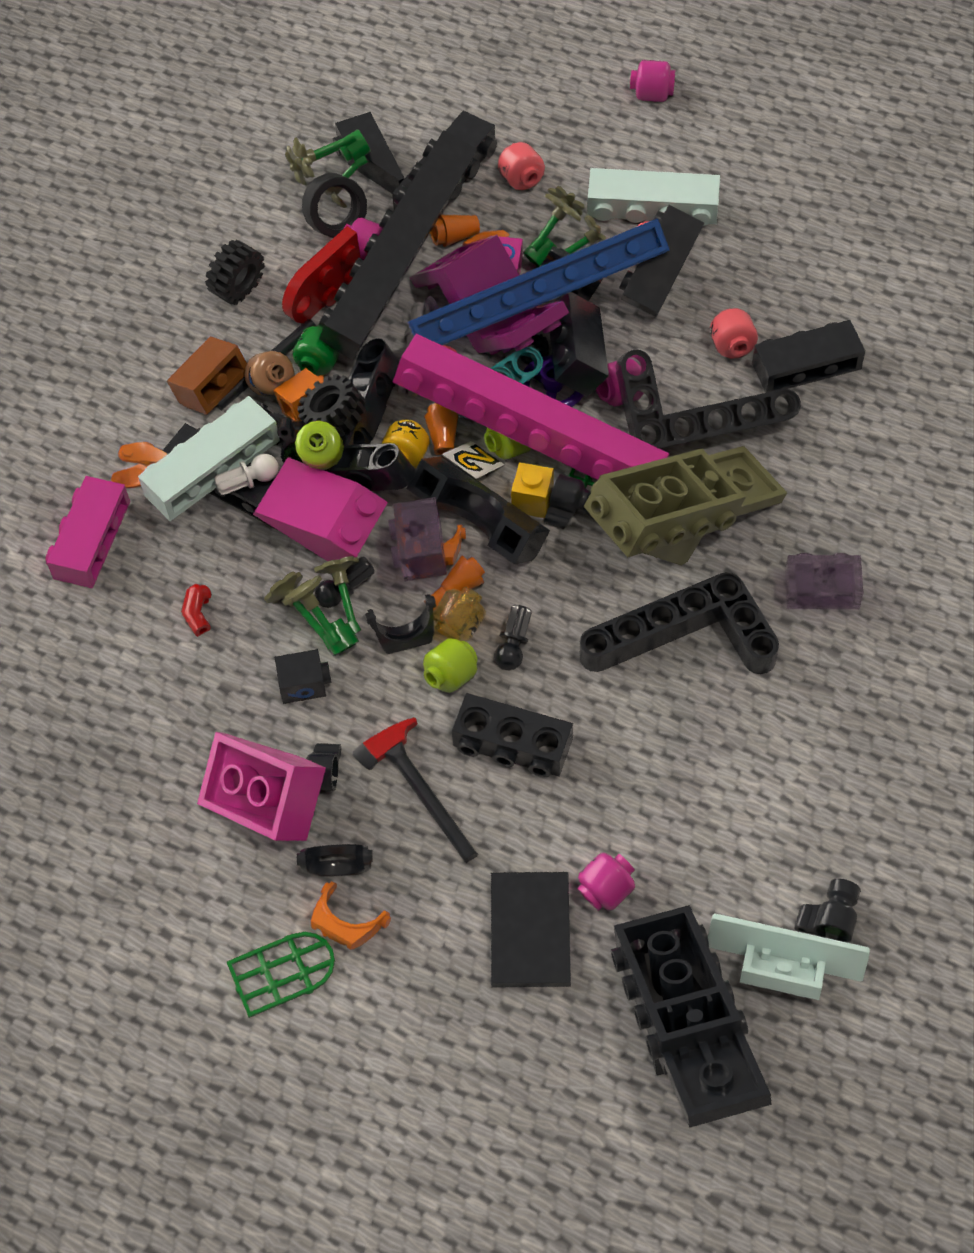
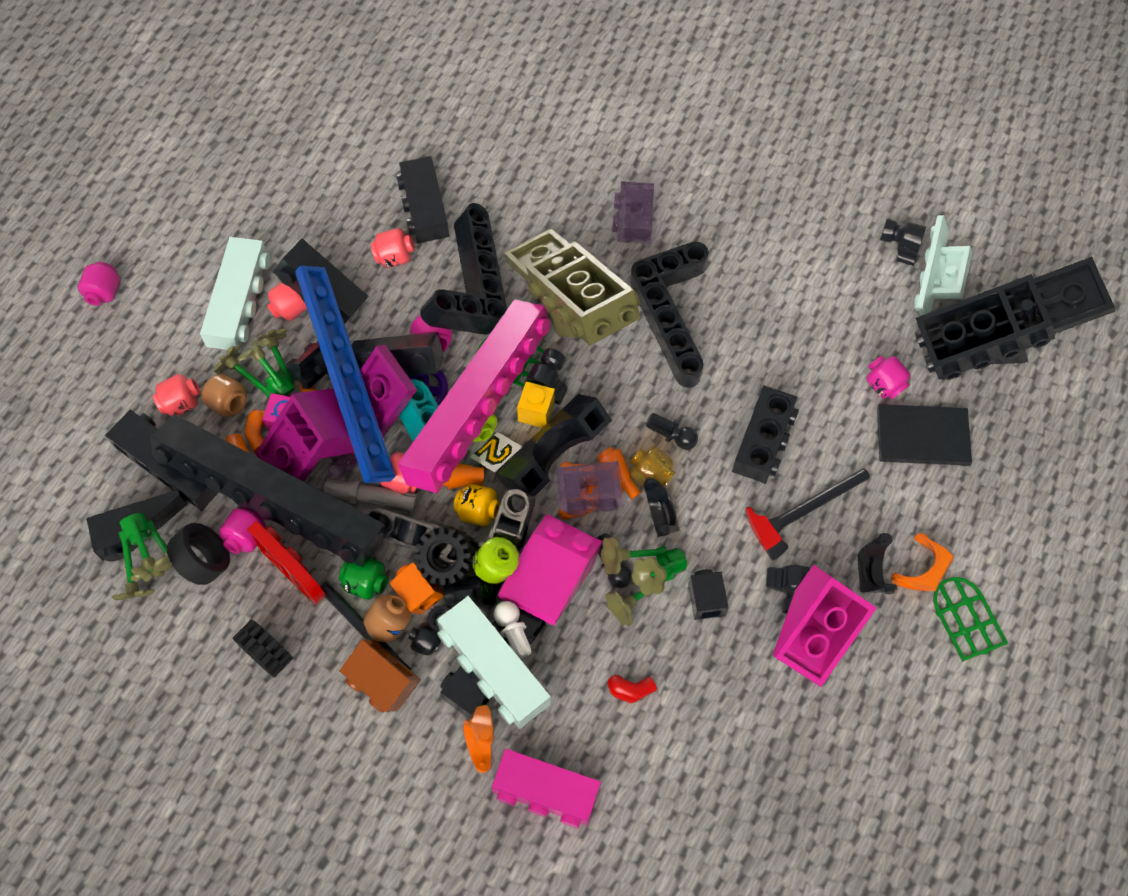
camera: 90 degrees left, 5 degrees up
lime head [423,638,478,693] -> none
none -> medium nougat head [202,374,247,417]

